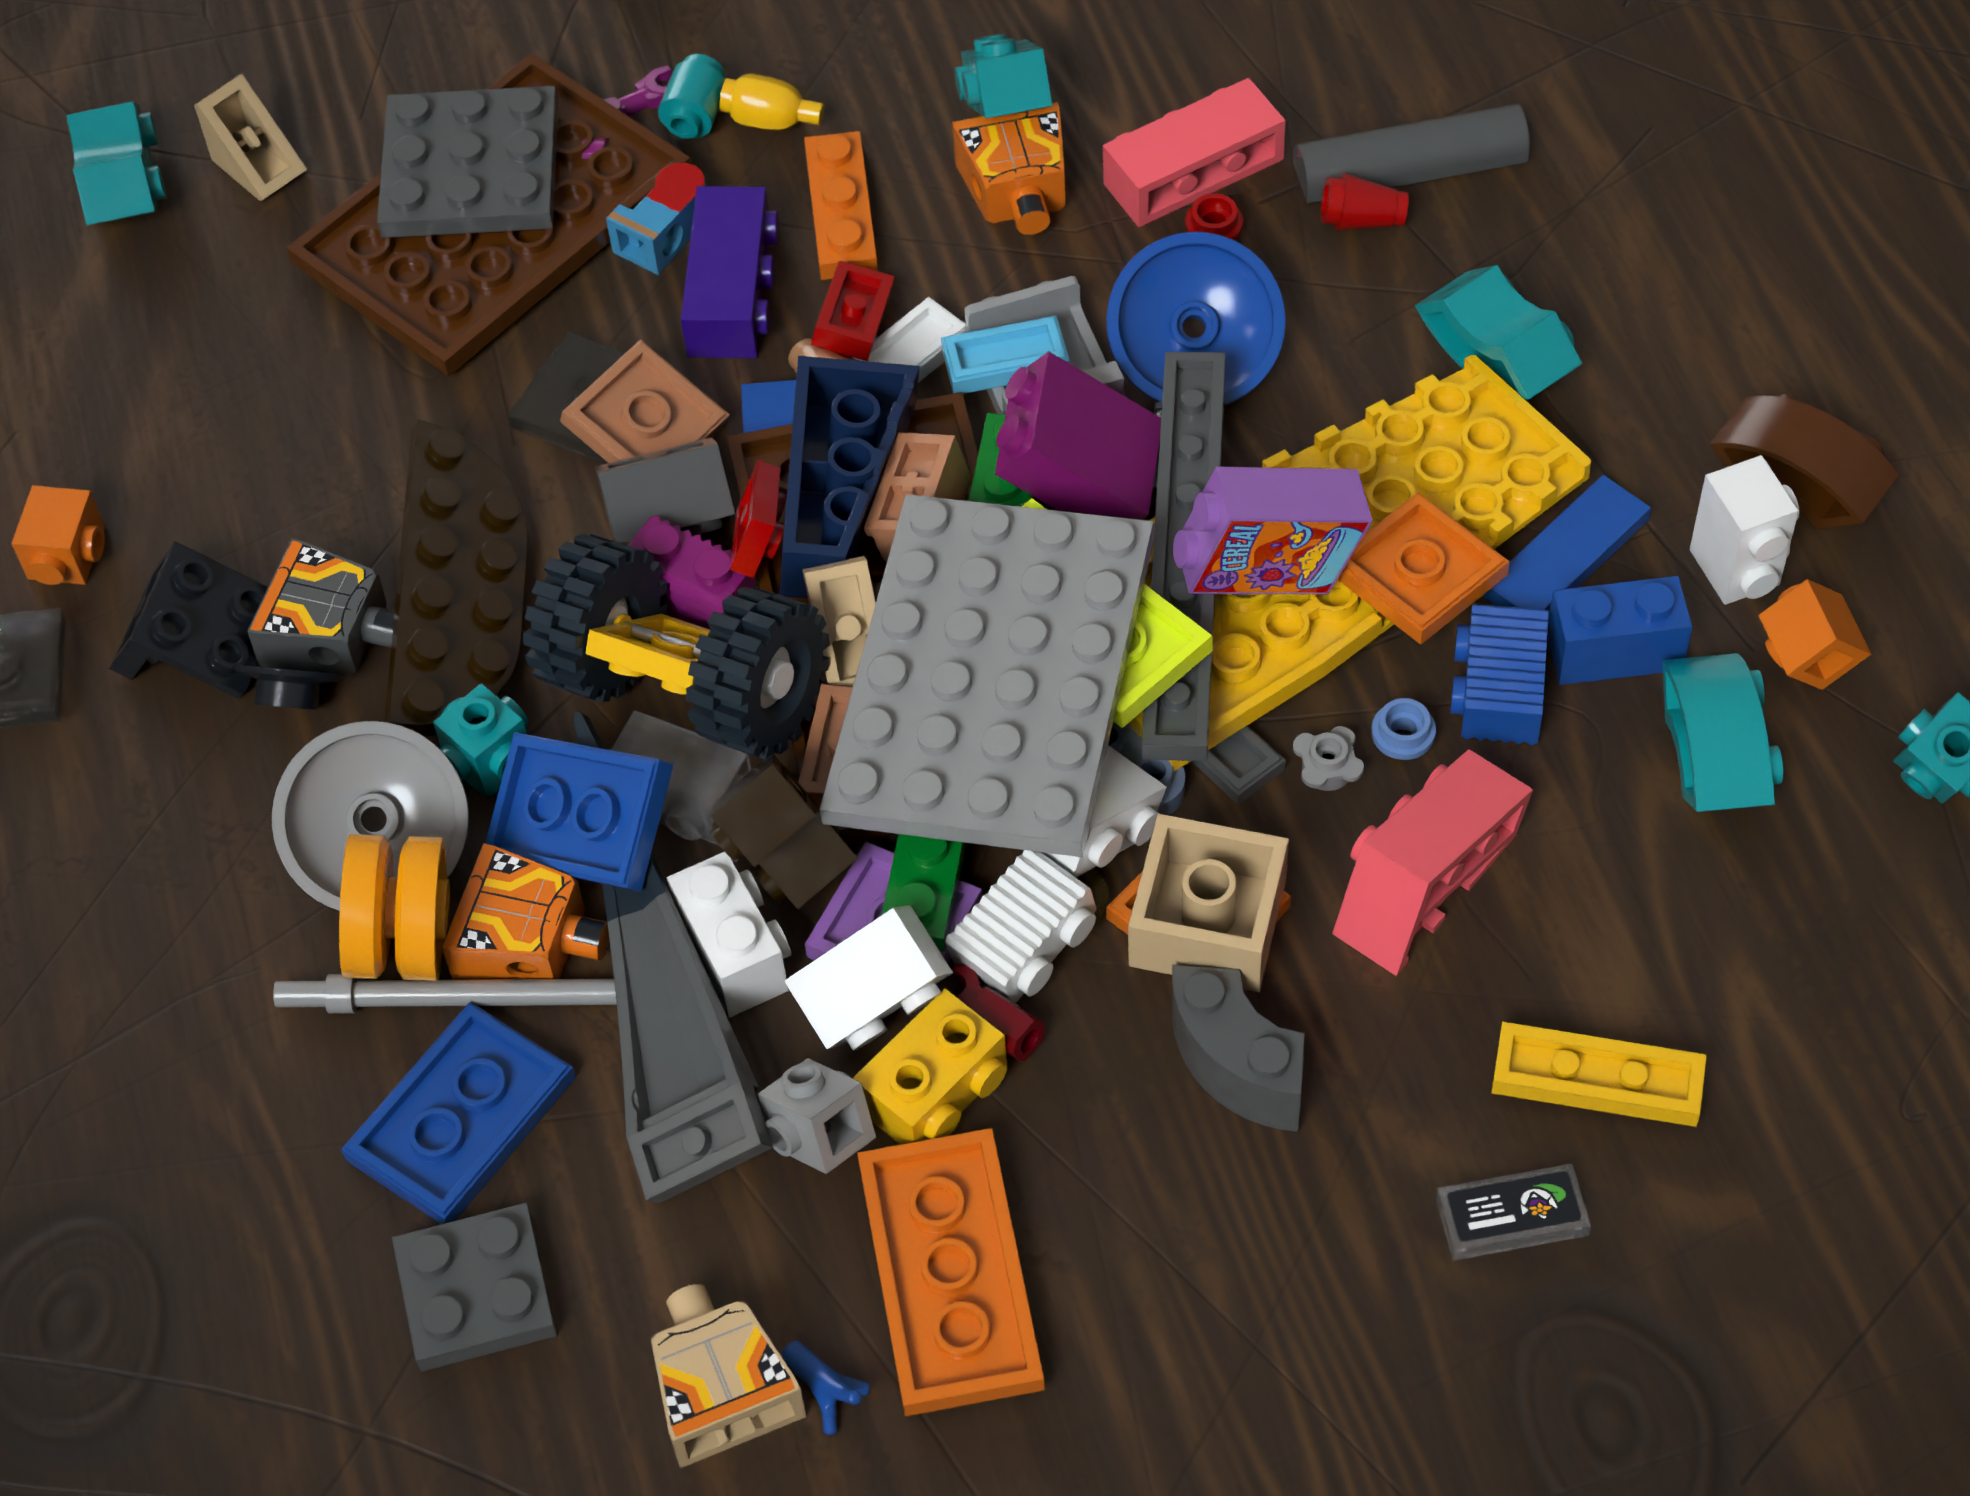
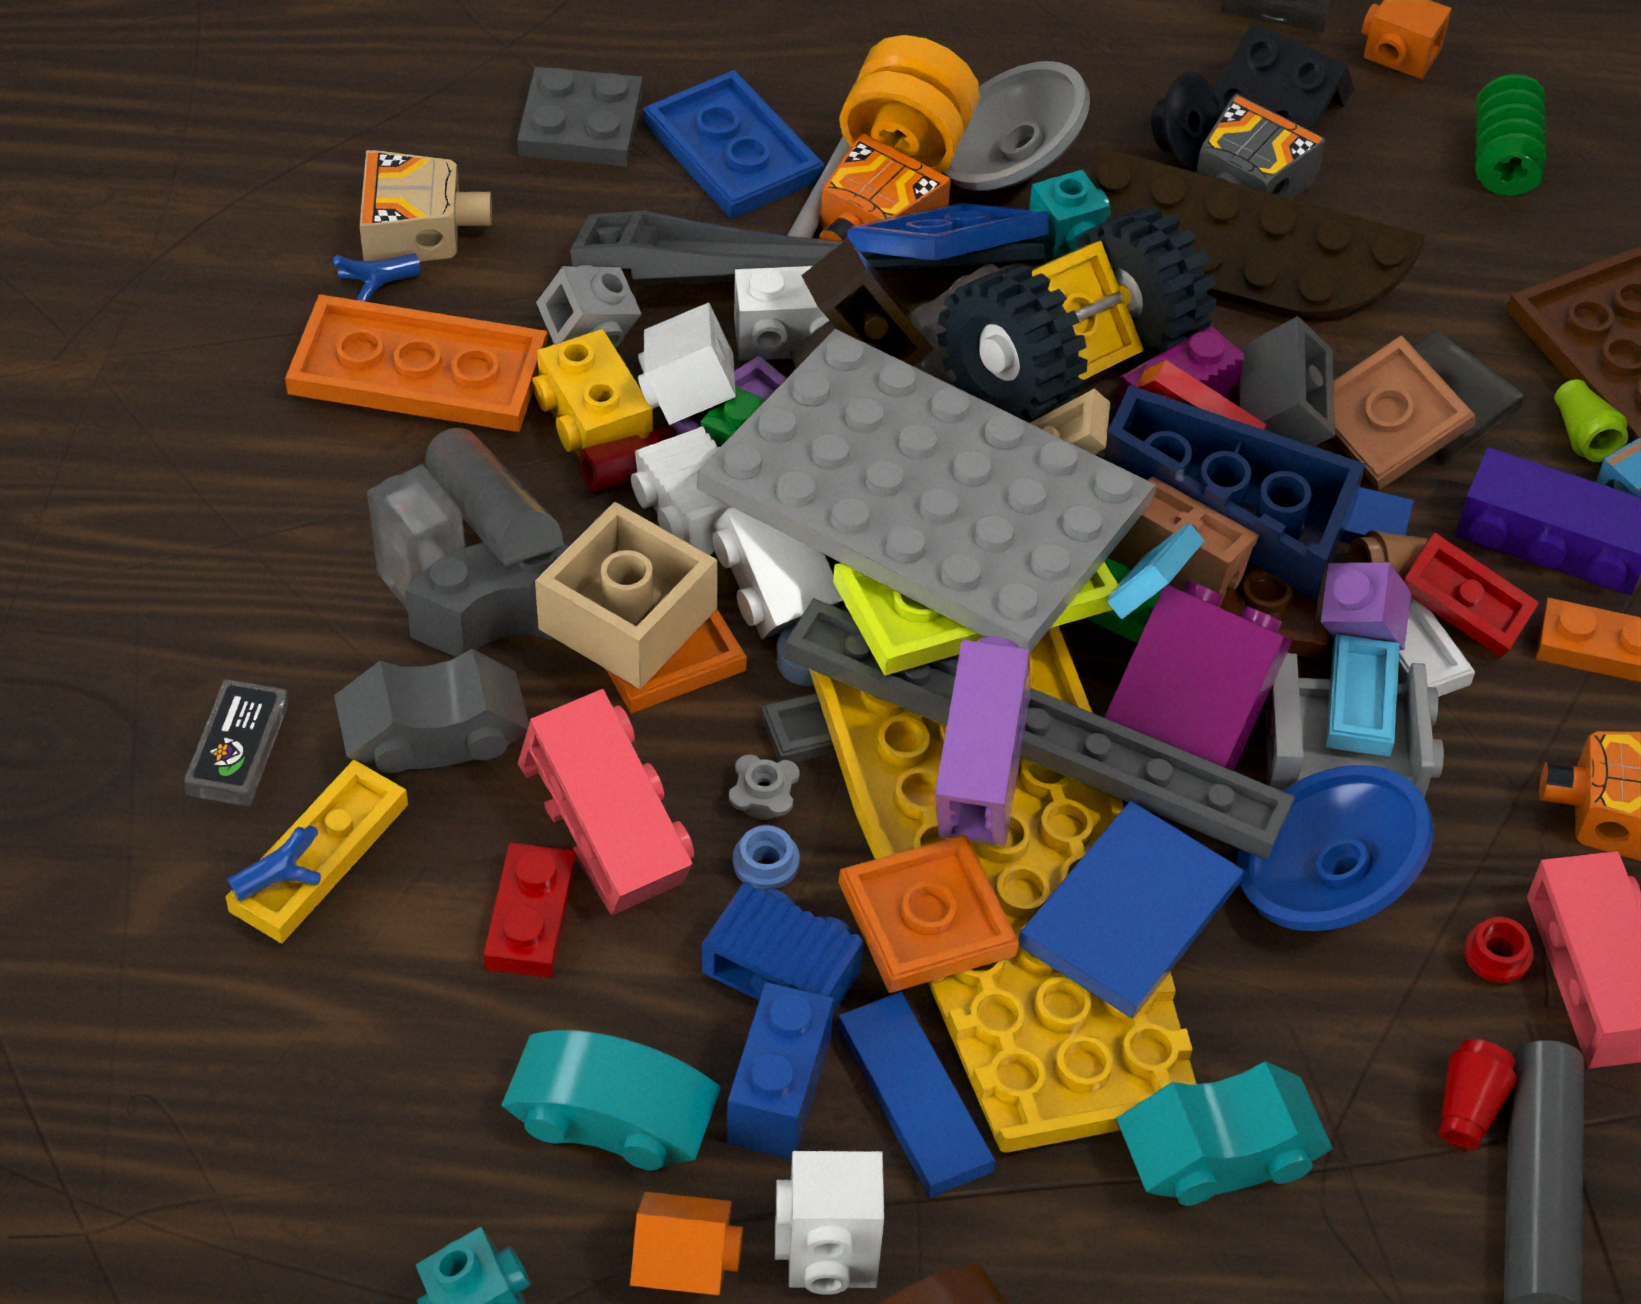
camera: 105 degrees right, 5 degrees down
none -> blue bar [226,825,321,902]
none -> dark grey brick [334,649,529,773]
none -> clear brick [367,464,465,609]
none -> dark grey brick [425,428,564,566]
none -> red plate [483,843,576,978]
none -> blue tile [1018,800,1244,1019]
none -> medium azure tile [1107,523,1205,619]
none -> medium lavender brick [1321,562,1411,650]
none -> green piece [1475,74,1547,196]
none -> lime cone [1554,379,1628,462]

